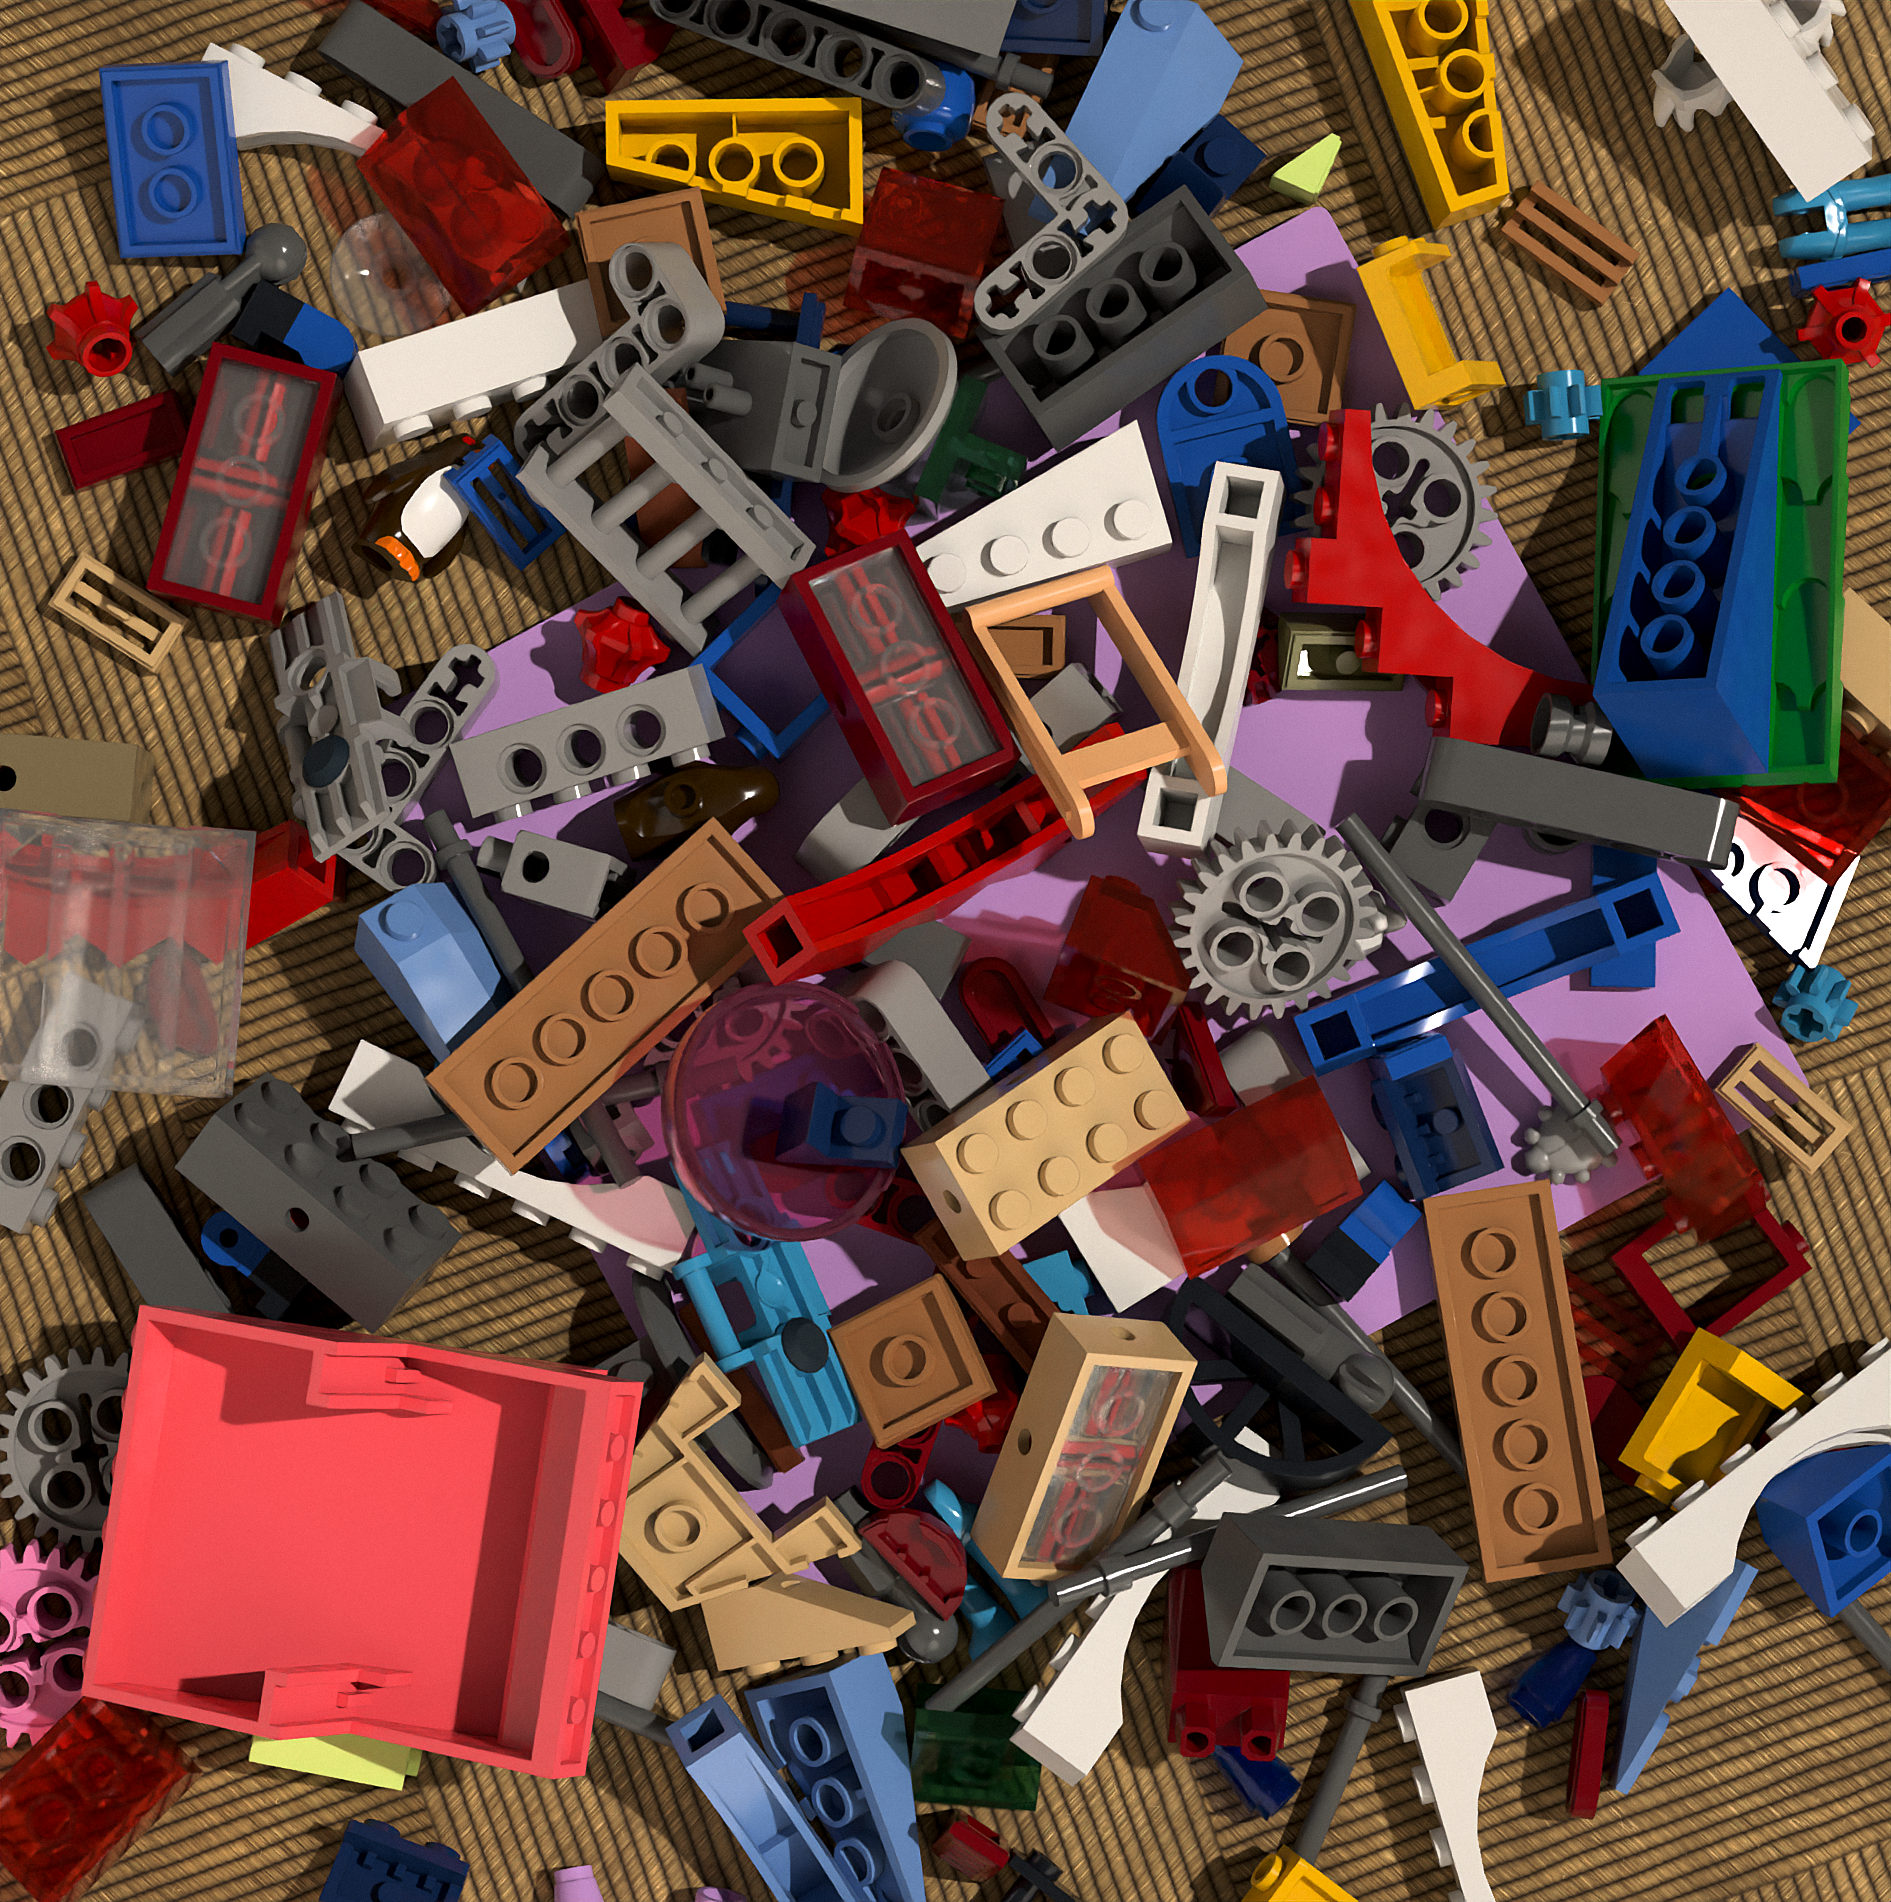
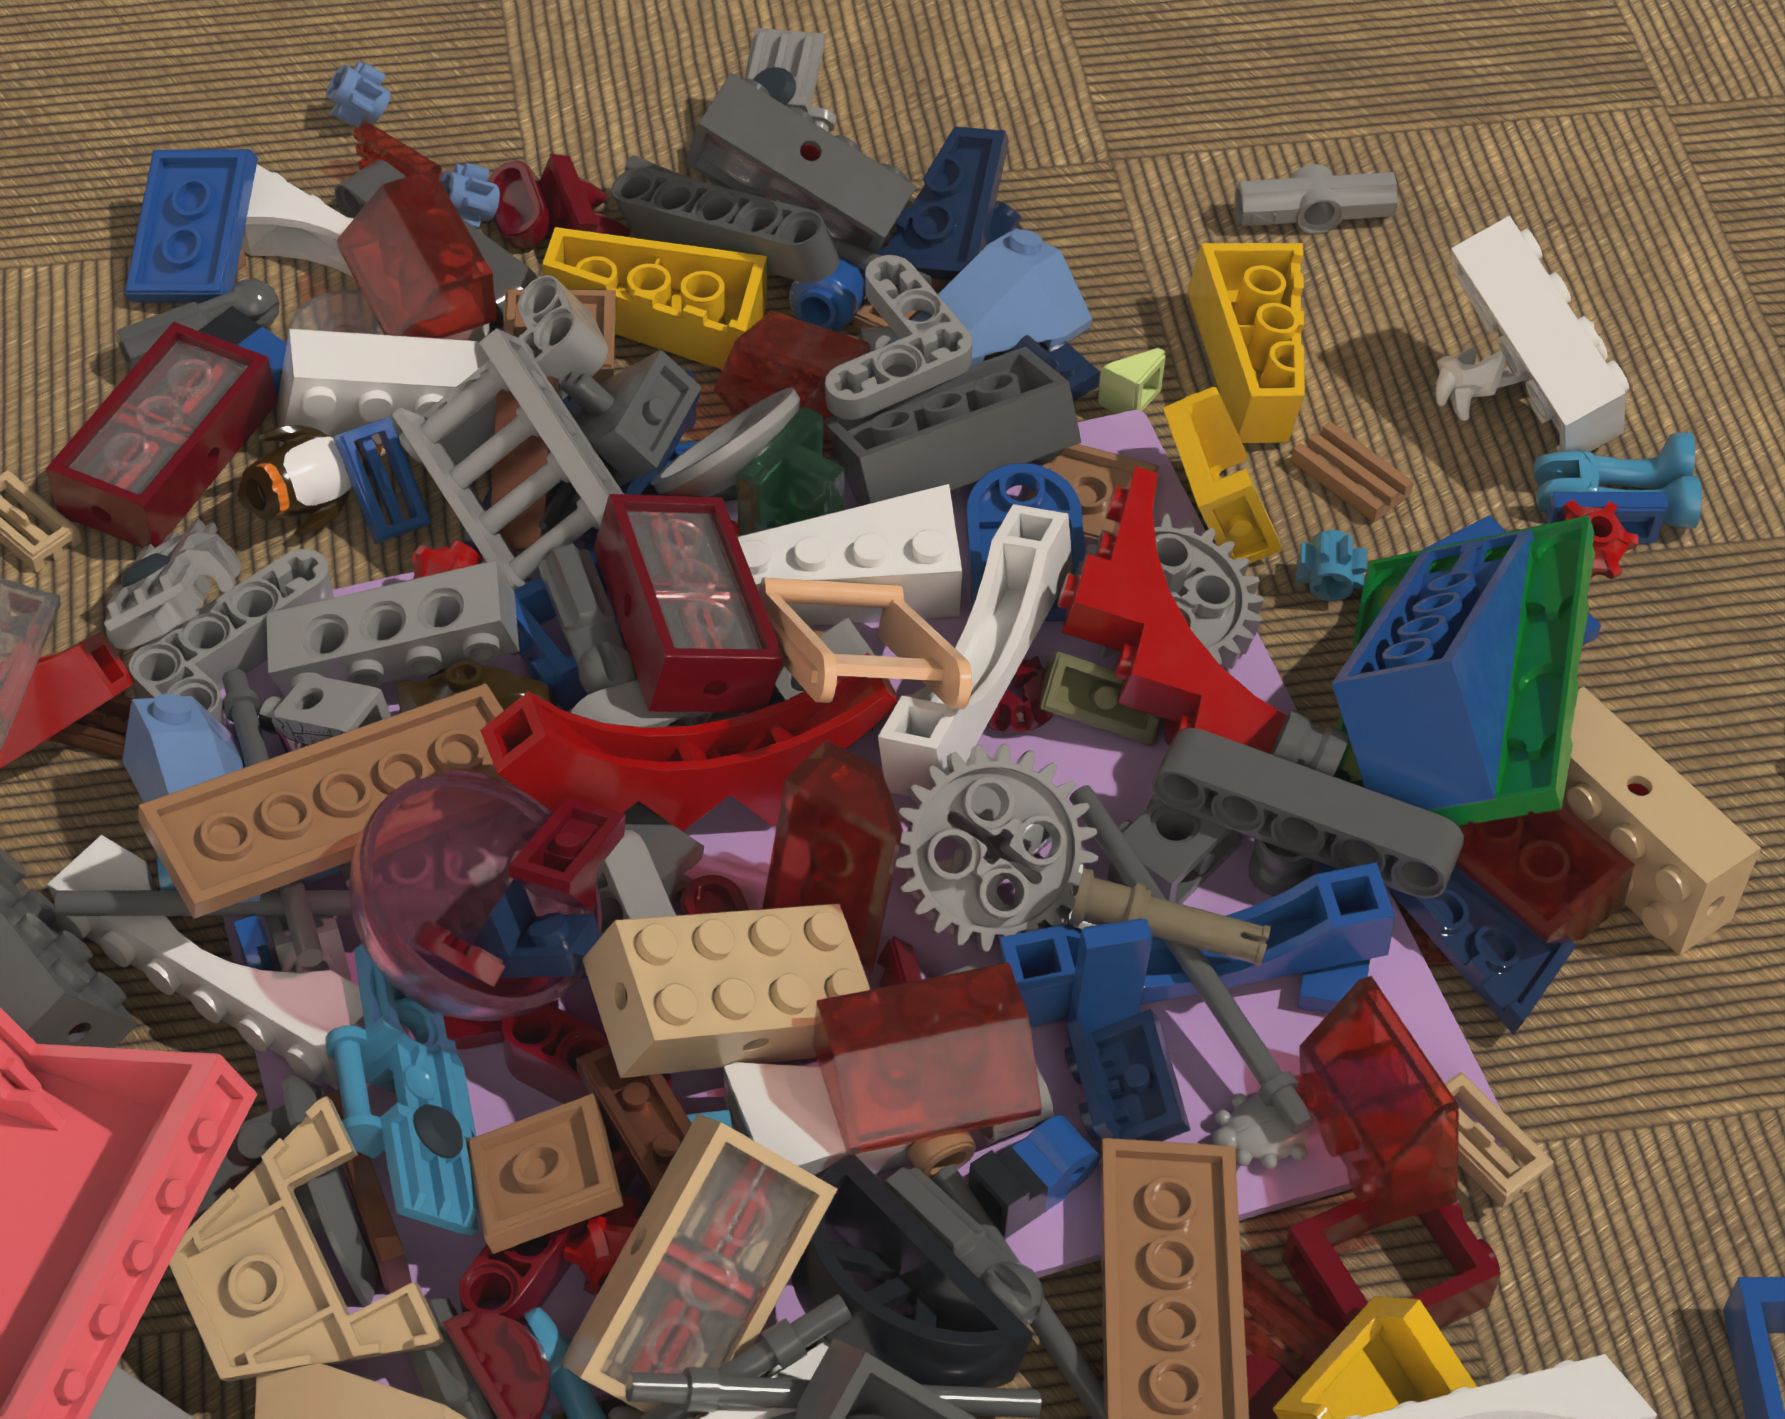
camera: 10 degrees right, 35 degrees down
red rock [46,281,138,377] -> none
dark red tile [55,388,190,493] -> none
dark azure gear [1772,964,1858,1042] -> none
none -> dark red tile [412,920,506,987]
none -> dark red slope [509,797,626,912]
none -> dark grey piece [539,543,637,695]
none -> dark tan pin [1069,868,1271,967]

